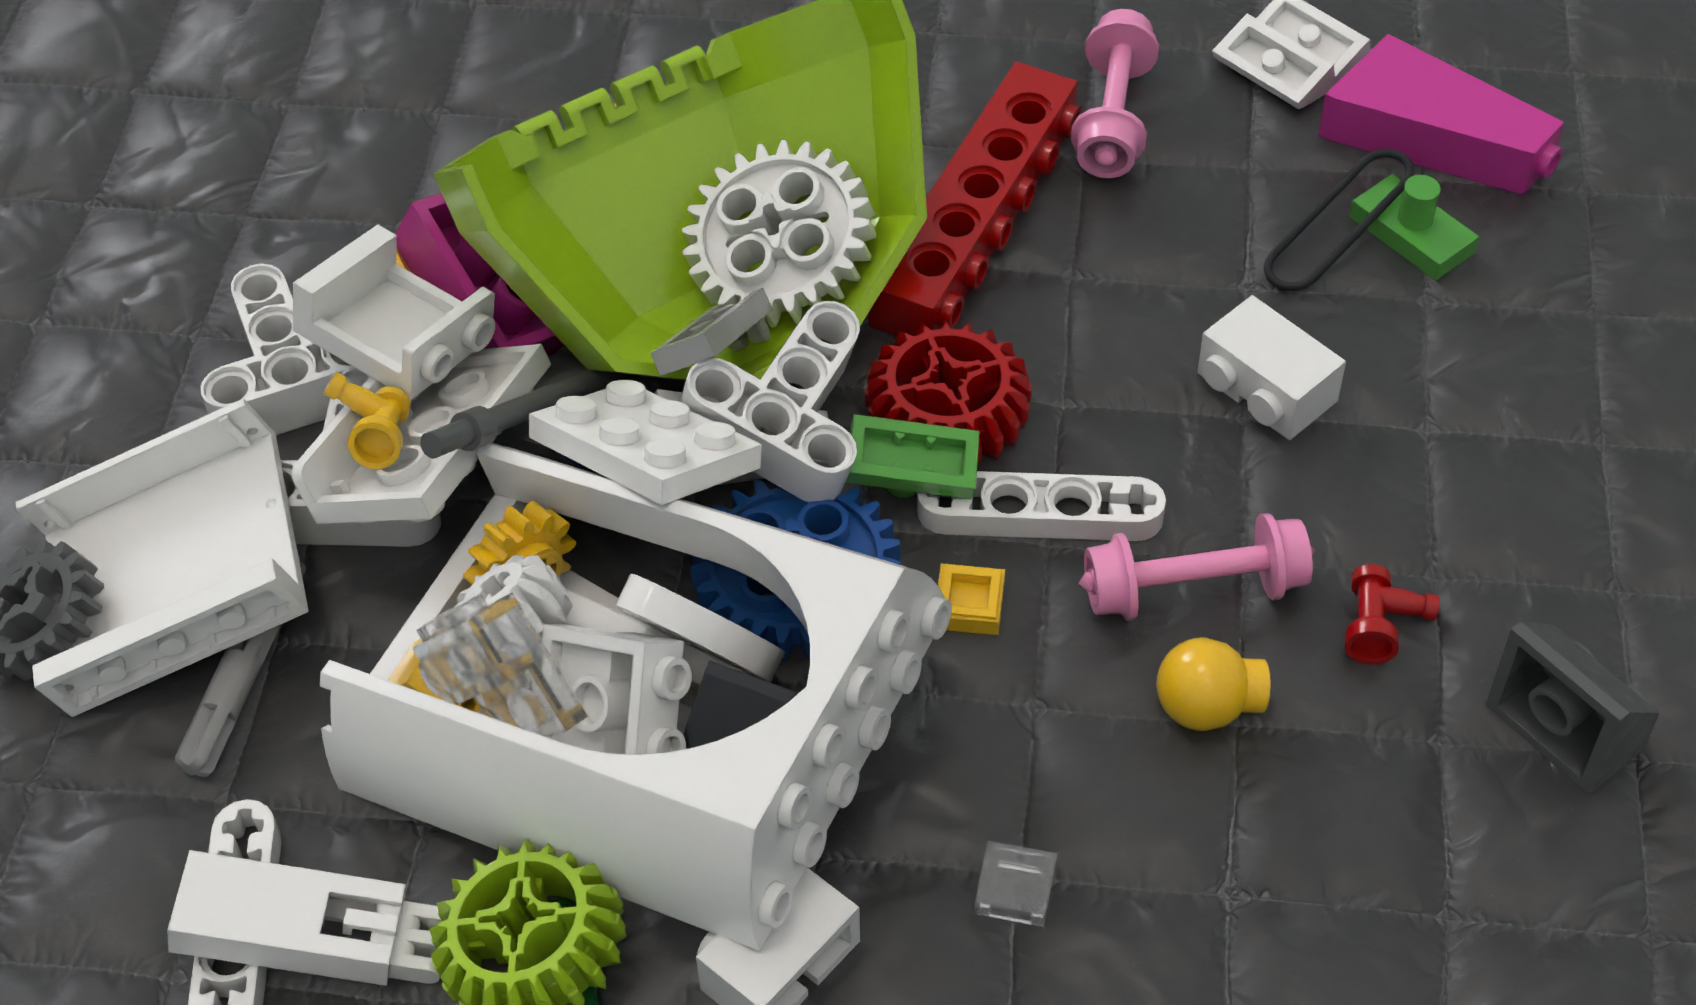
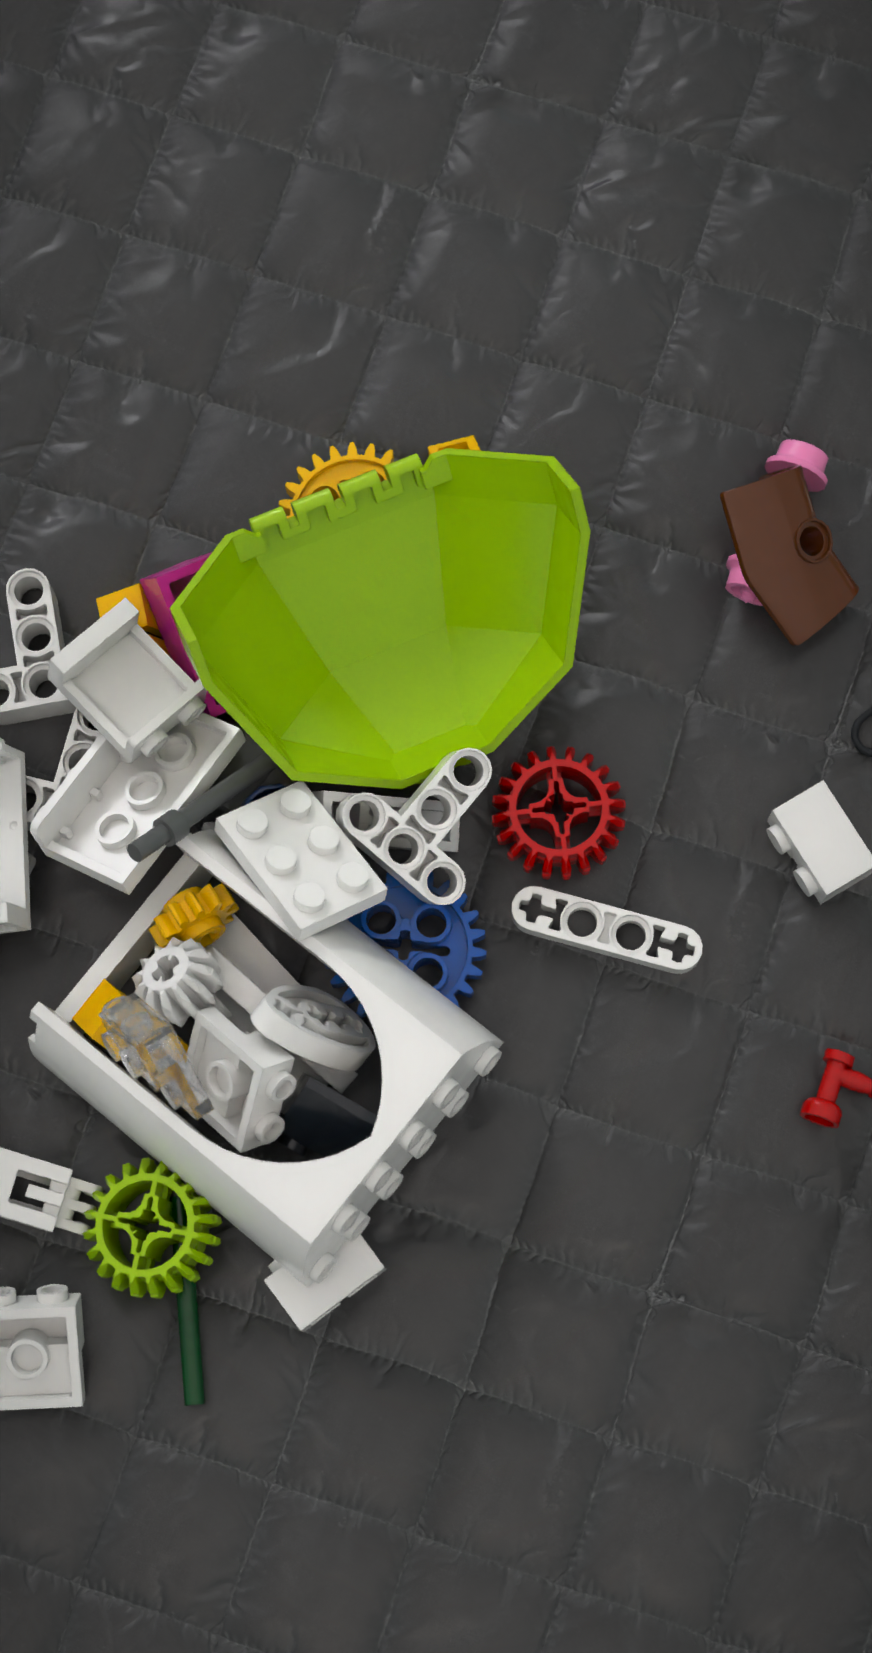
camera: 15 degrees right, 25 degrees up
yellow piece [323,371,411,469] -> none
light grey hinge [650,288,773,376] -> none
white gear [682,140,877,327] -> none
bright green tile [845,414,979,499] -> none
red brick [868,61,1082,336] -> none
yellow tile [938,563,1005,636] -> none
clear tile [974,841,1057,927] -> none
bright pink piece [1079,513,1315,621] -> none
yellow piece [1156,637,1271,731] -> none
none -> reddish brown panel [720,465,859,646]

